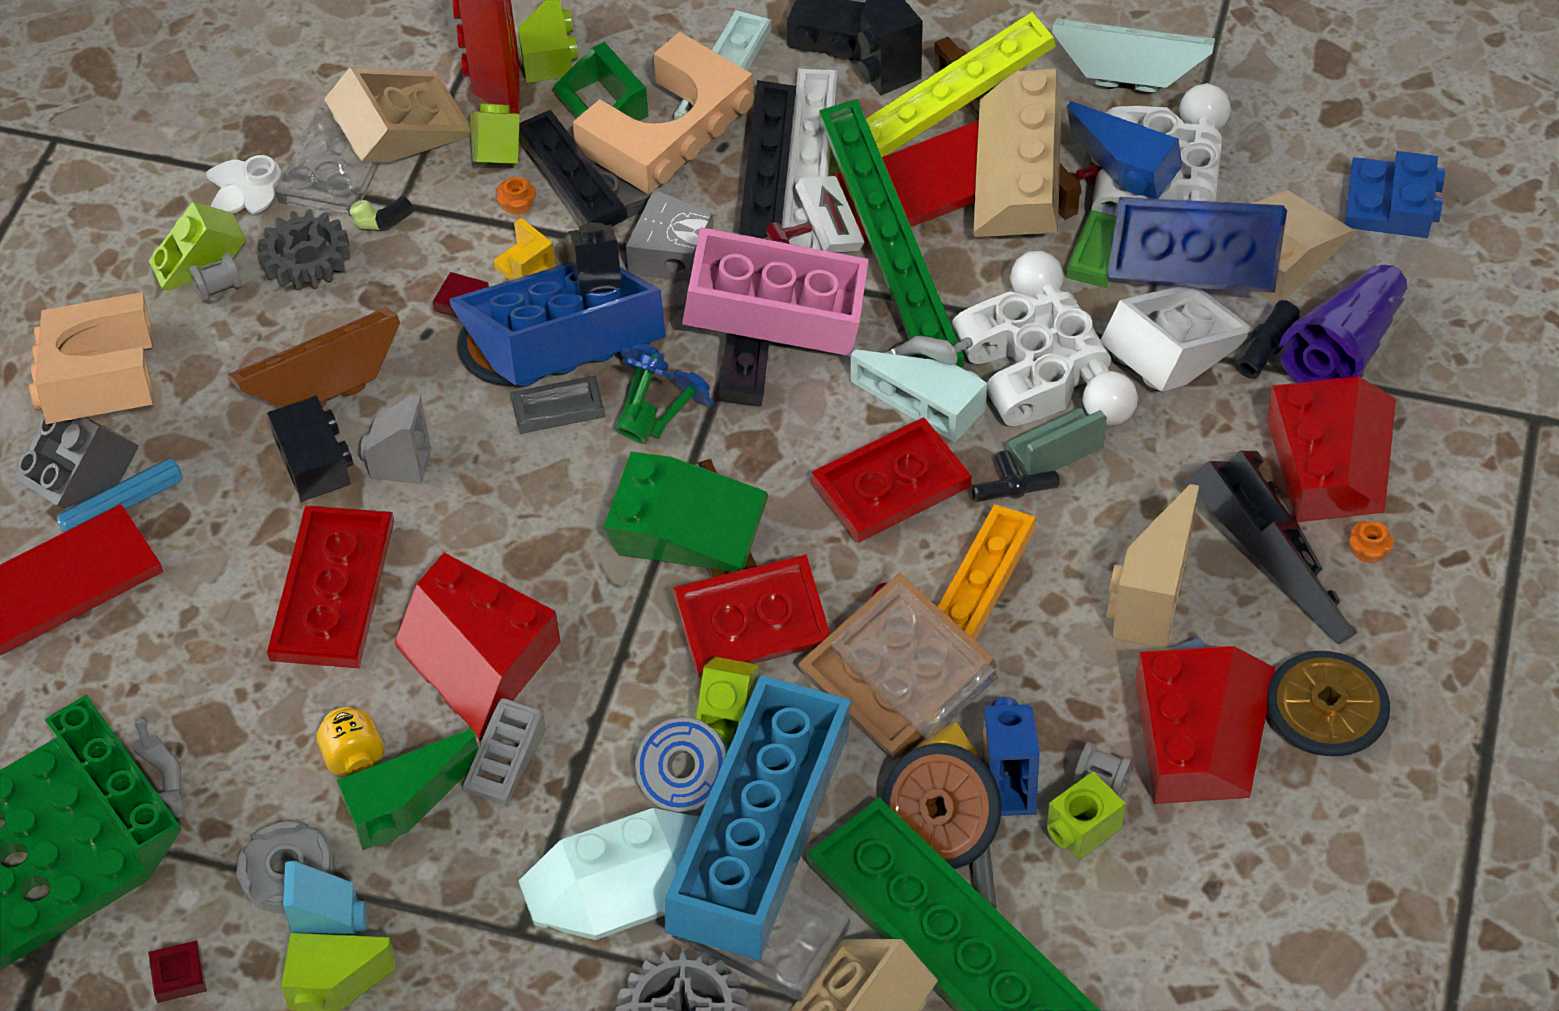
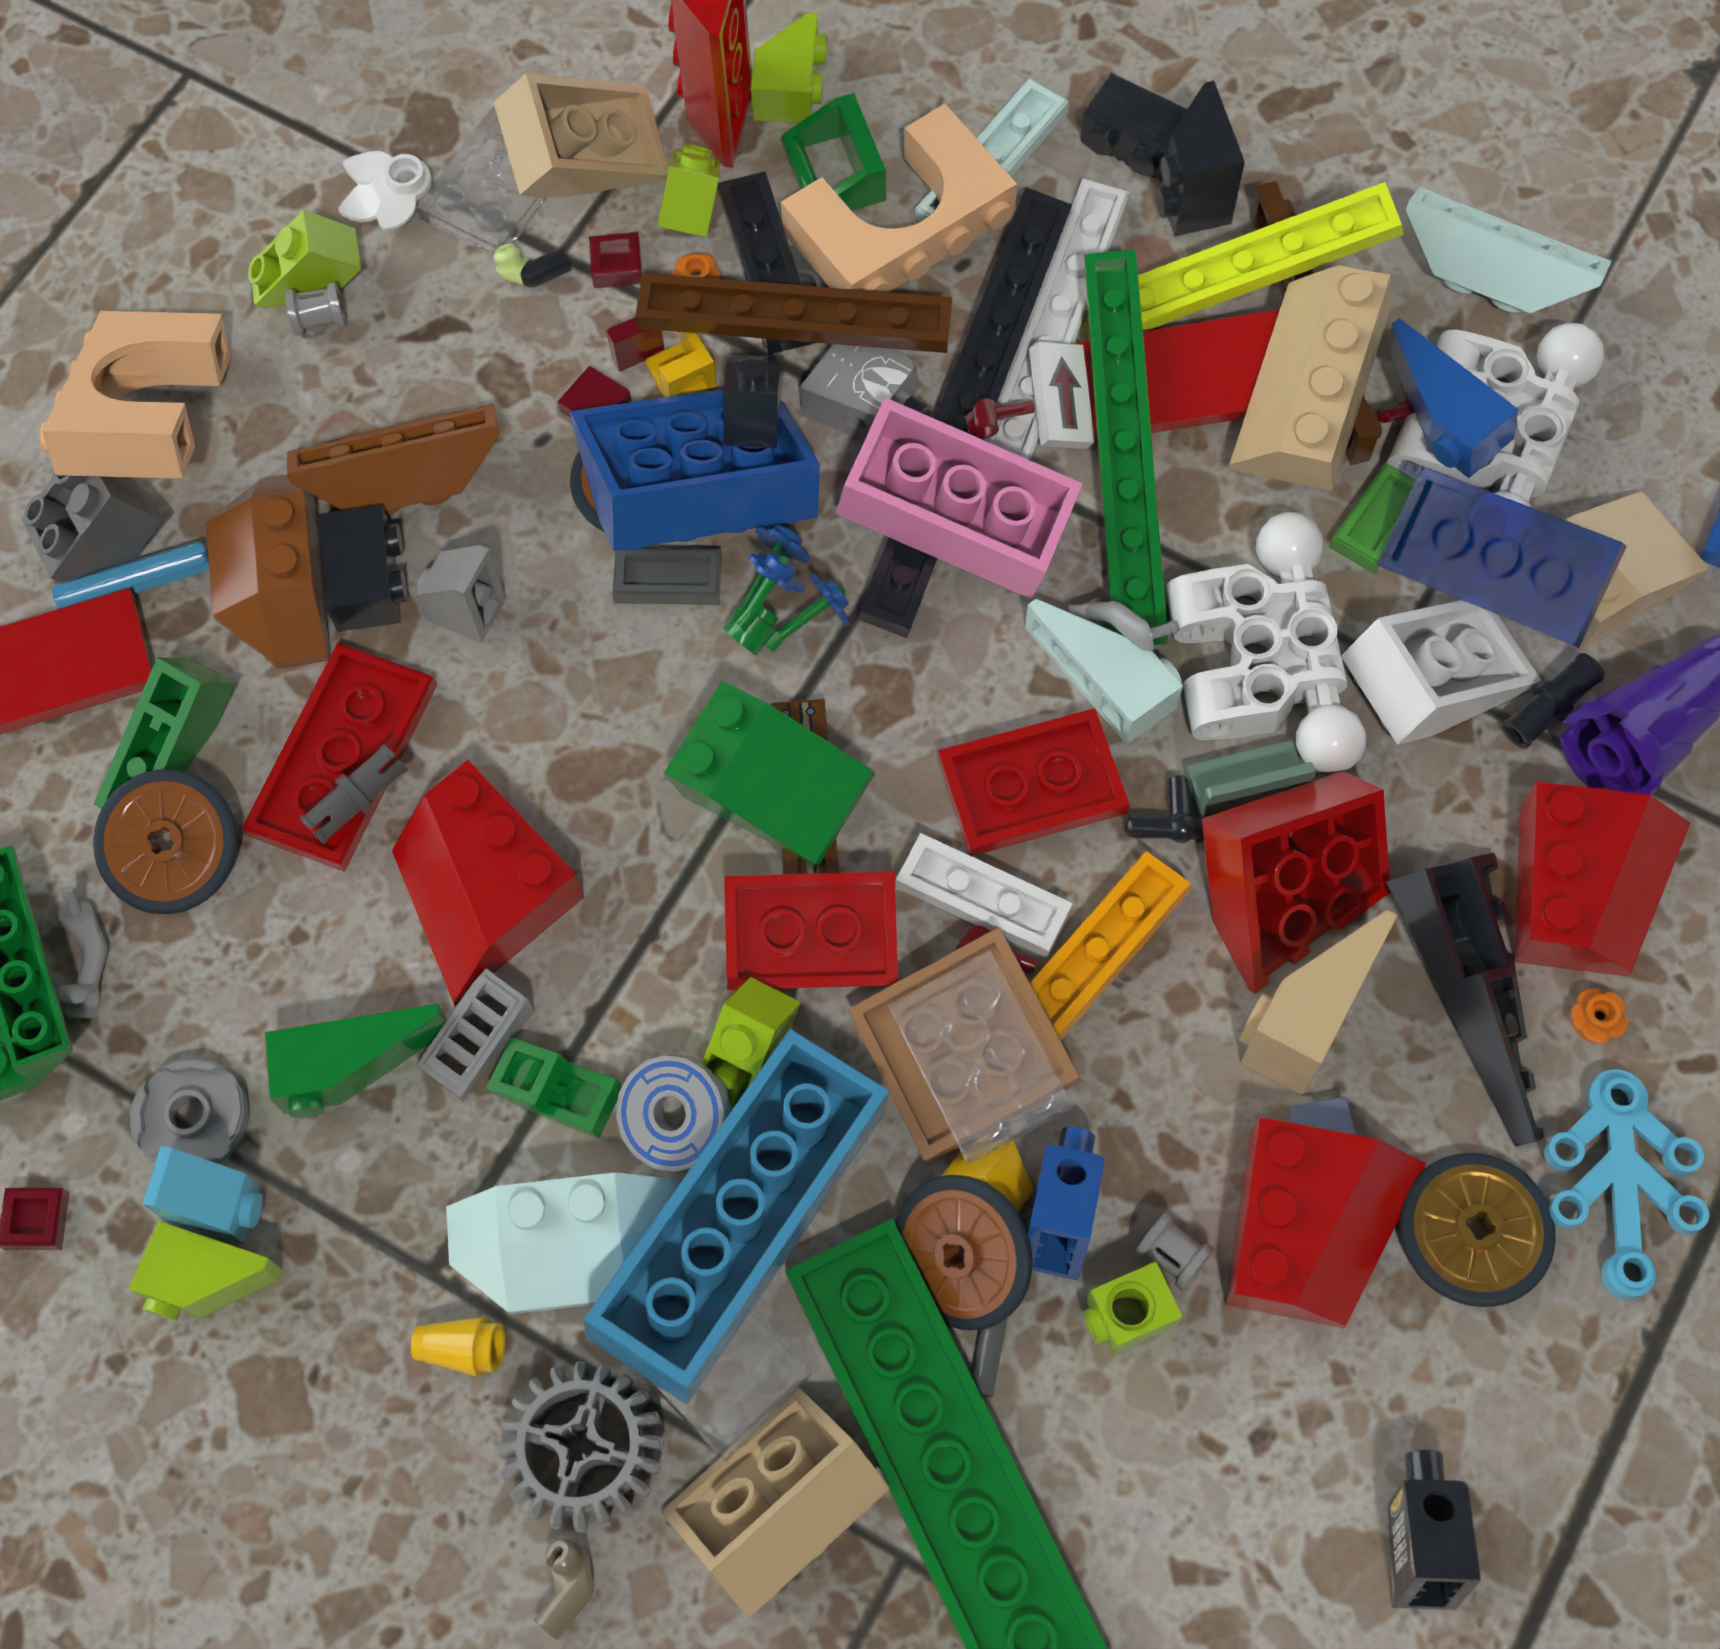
camera: 15 degrees right, 15 degrees up
dark grey gear [258,209,350,290] -> none
yellow head [316,707,385,777] -> none
none -> dark orange wheel [93,769,238,914]
none -> green slope [94,657,236,809]
none -> dark orange wedge [206,475,330,668]
none -> dark grey pin [299,744,408,845]
none -> yellow cone [411,1316,506,1378]
none -> green slope [486,1037,622,1139]
none -> dark red tile [589,232,643,288]
none -> dark red tile [606,317,665,372]
none -> reddish brown plate [635,273,952,353]
none -> white plate [896,833,1073,958]
none -> red wedge [1202,771,1391,994]
none -> black torso [1388,1450,1481,1610]
none -> medium azure plant [1544,1069,1709,1301]

